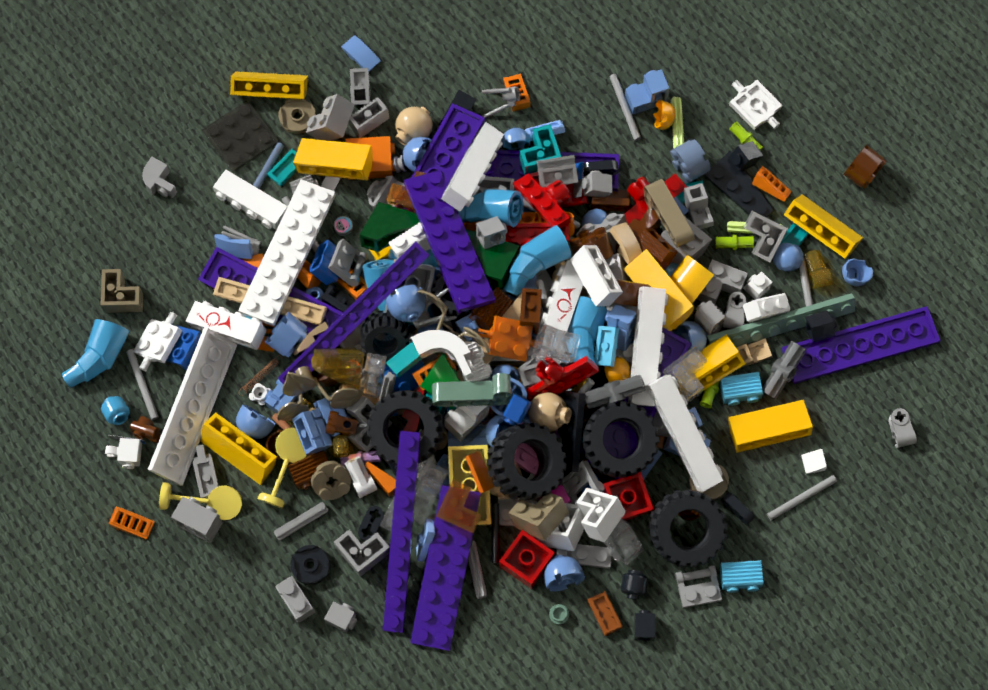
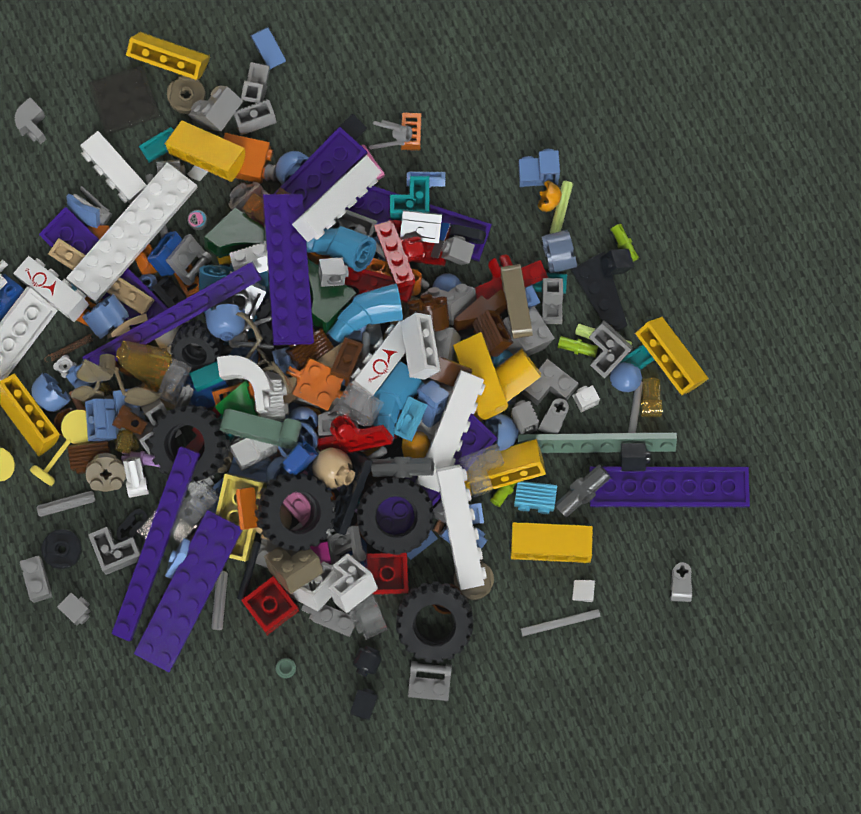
camera: 15 degrees right, 5 degrees up
sand blue bar [253,143,284,189] -> none
orange slope [365,461,396,497] -> none
tan brick [395,107,432,146] -> none
clear orange brick [436,480,482,534] -> none
medium blue hair [501,128,531,150] -> none
medium blue cylinder [544,555,585,592] -> none
dark orange plate [587,591,623,636] -> none
reddish brown panel [591,190,630,212] -> none
tan slope [609,222,642,264] -> none
light grey bar [610,74,641,141] -> none
medium azure brick [720,561,763,593] -> none
black beam [721,492,755,525] -> none
white plate [729,80,782,130] -> none
tan slope [736,338,773,368] -> none
white brick [743,293,790,323] -> none
orange slope [752,166,792,202] -> none
medium blue hair [842,258,873,287] -> none
reddish brown brick [843,145,887,189] -> none

